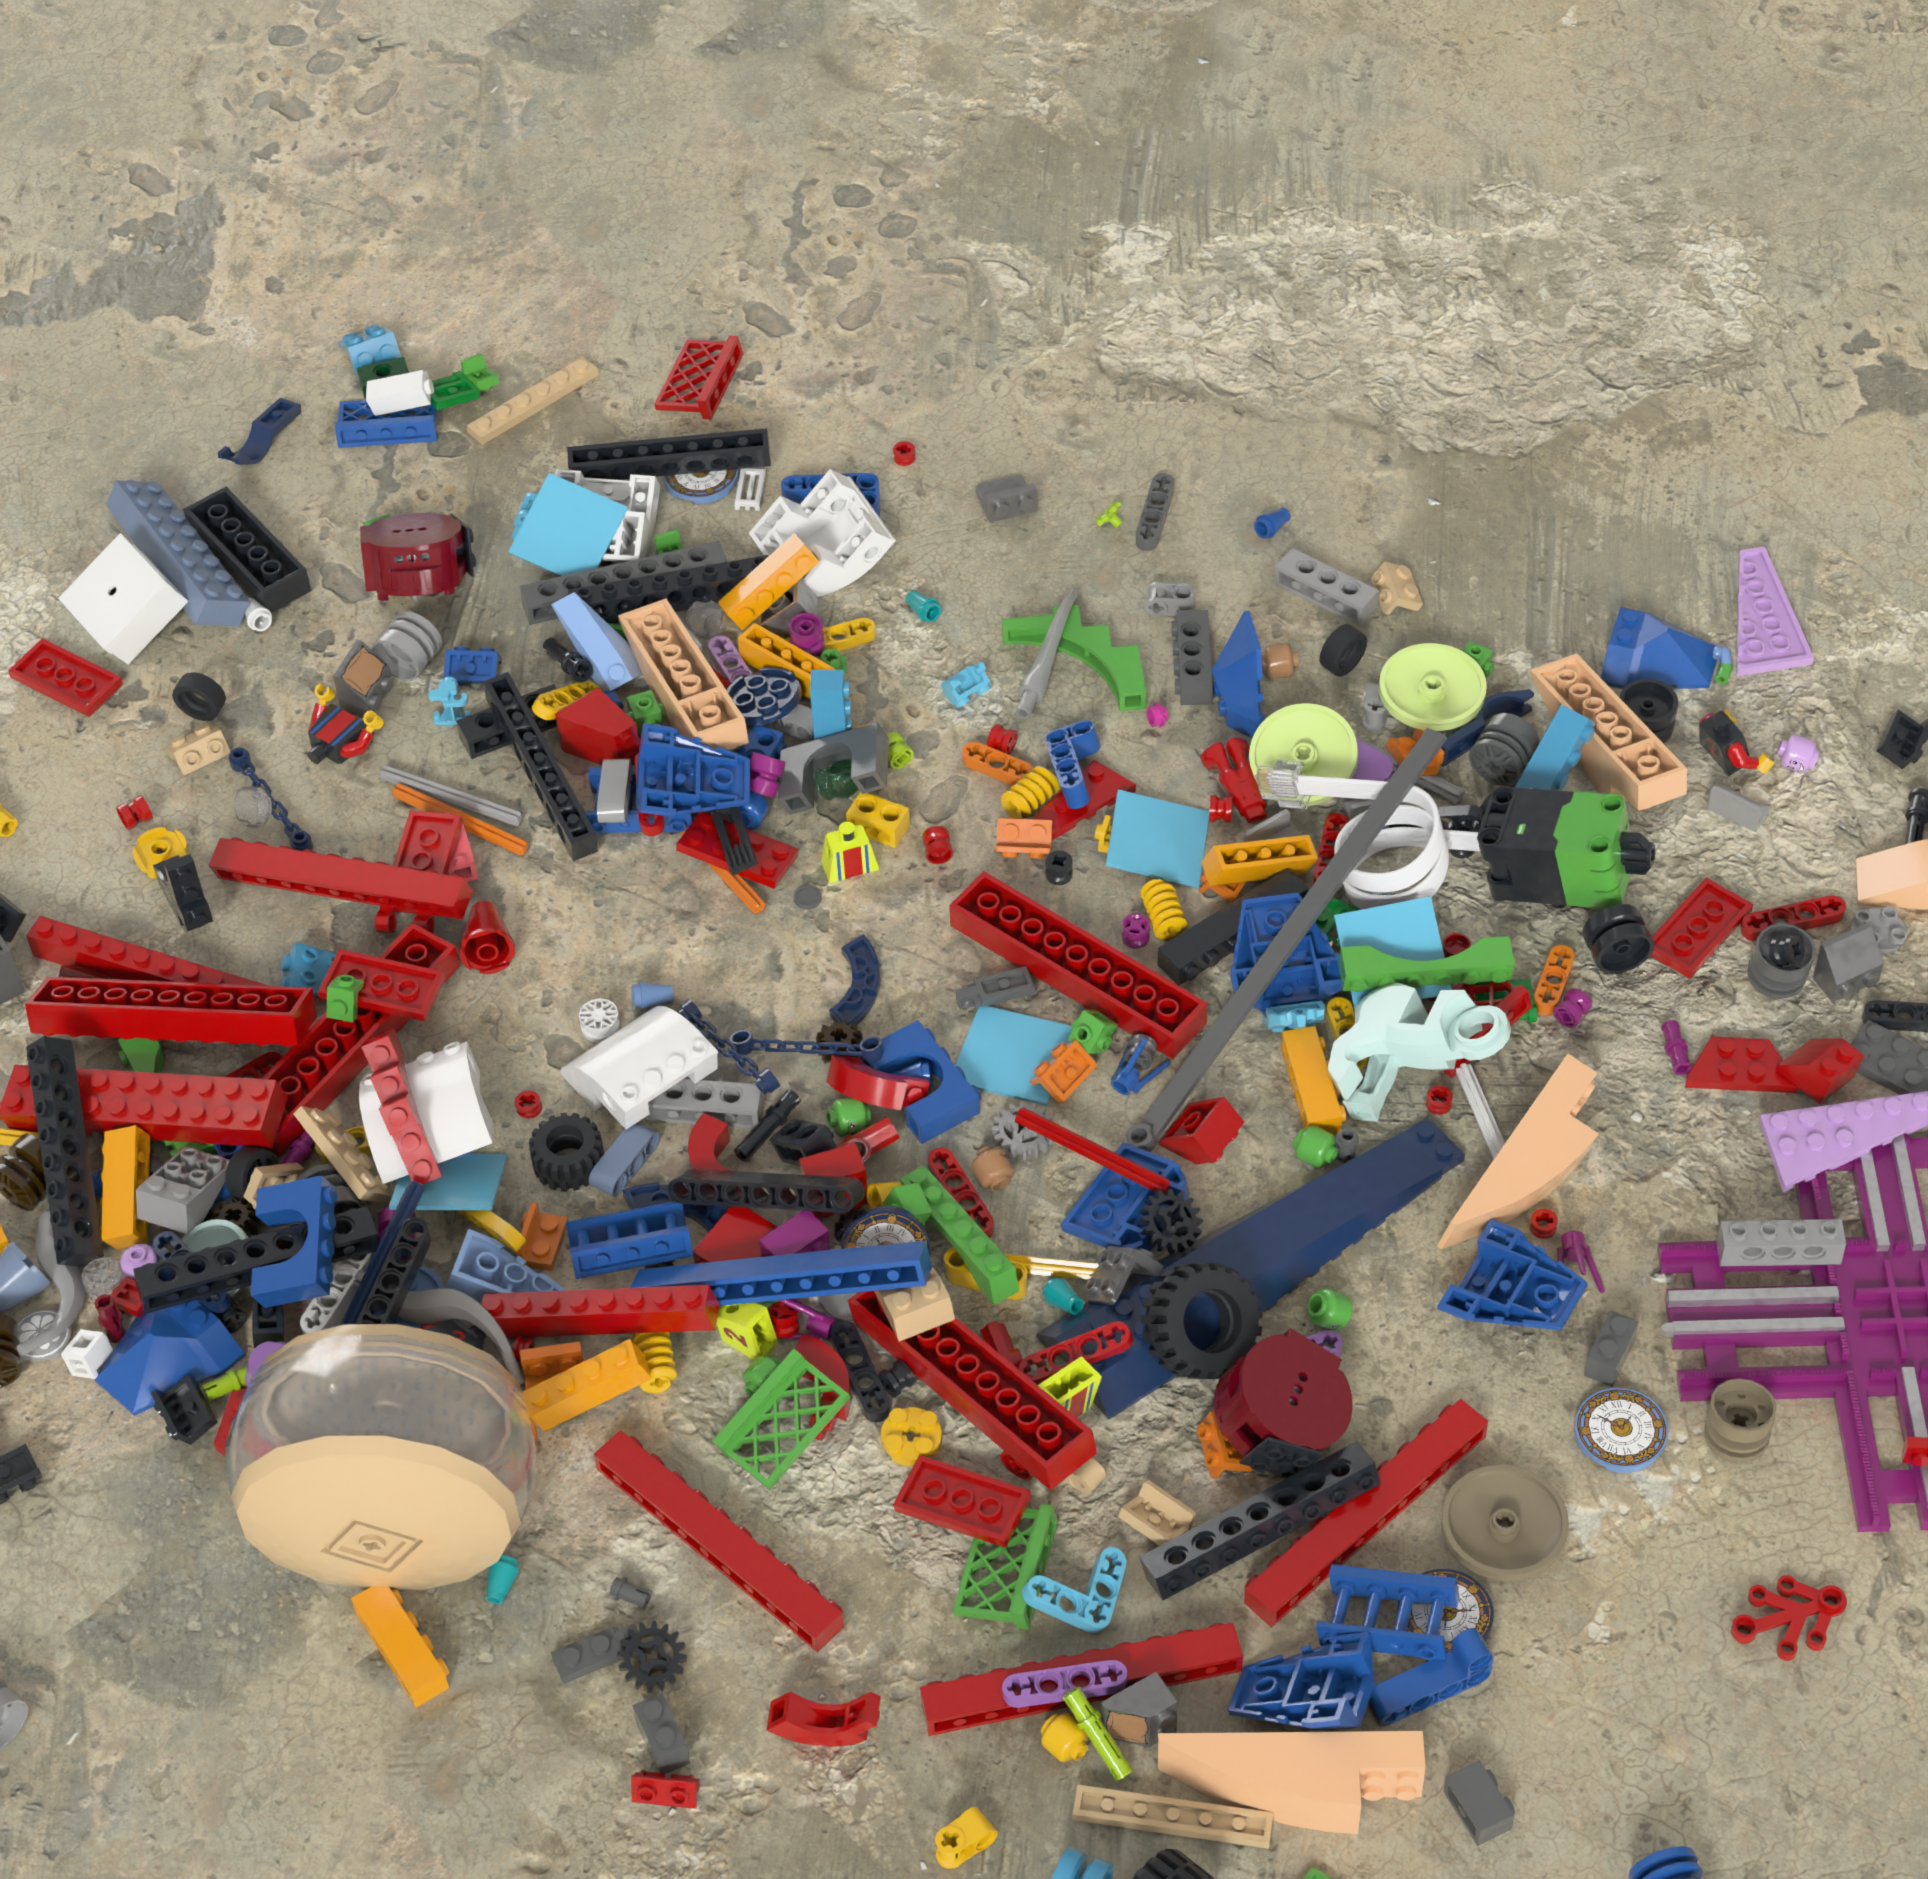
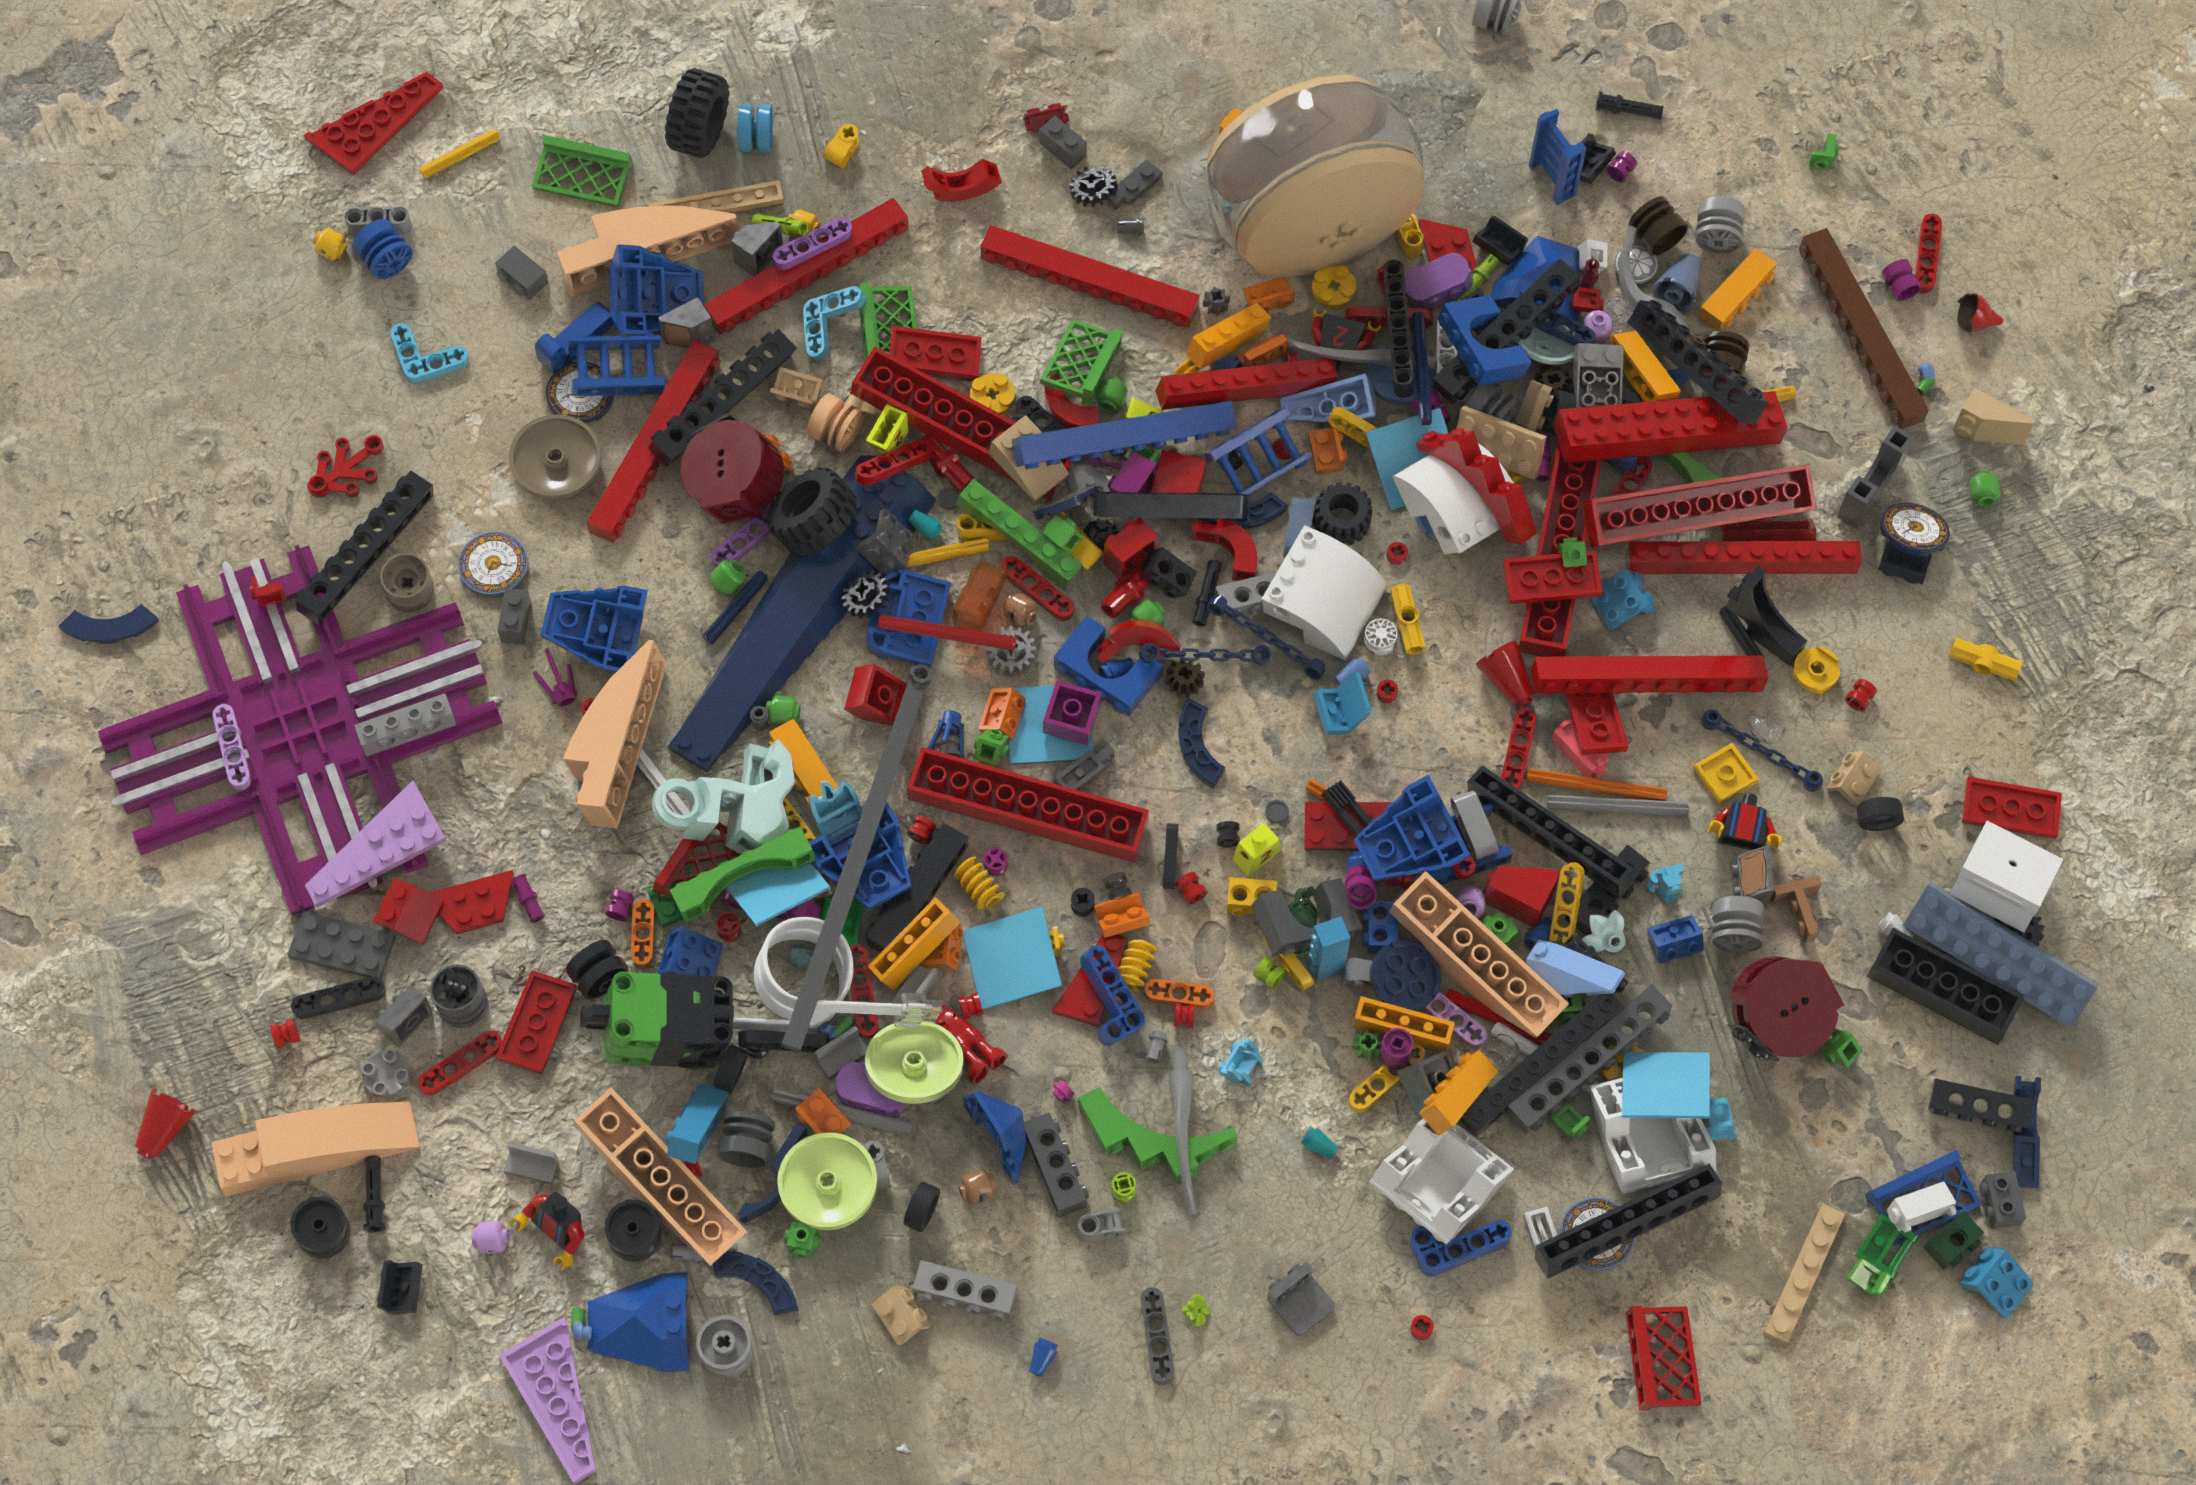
camera: 155 degrees right, 15 degrees up
none -> black brick [295,470,433,625]
none -> medium azure beam [391,323,469,383]
none -> blue bracket [657,926,723,976]
none -> flat silver slope [658,297,715,348]
none -> light grey wheel [696,1315,754,1378]
none -> dark blue axle [703,571,768,644]
none -> dark blue tile [713,1251,798,1315]
none -> light nougat wheel [807,393,865,453]
none -> red wheel [907,816,936,844]
none -> dark grey piece [938,487,960,510]
none -> clear orange wedge [951,560,1006,631]
none -> magenta brick [1043,681,1102,746]
none -> clear smoke wheel [1103,872,1132,901]
none -> lime wheel [1112,1172,1136,1203]
none -> light grey pin [1145,1030,1168,1063]
none -> black beam [1163,823,1179,889]
none -> dark grey gear [1202,287,1230,316]
none -> black wheel [1216,821,1240,848]
none -> dark azure bracket [1313,673,1371,735]
none -> red bush [1376,679,1398,703]
none -> yellow piece [1390,583,1426,655]
none -> red beam [1501,708,1536,790]
none -> blue fence [1529,109,1586,205]
none -> light aqua plate [1582,910,1626,953]
none -> yellow tile [1693,743,1760,805]
none -> black axle [1719,605,1763,655]
none -> medium nougat bracket [1770,876,1822,943]
none -> black brick [1928,1078,2034,1133]
none -> dark grey brick [1979,1171,2026,1229]

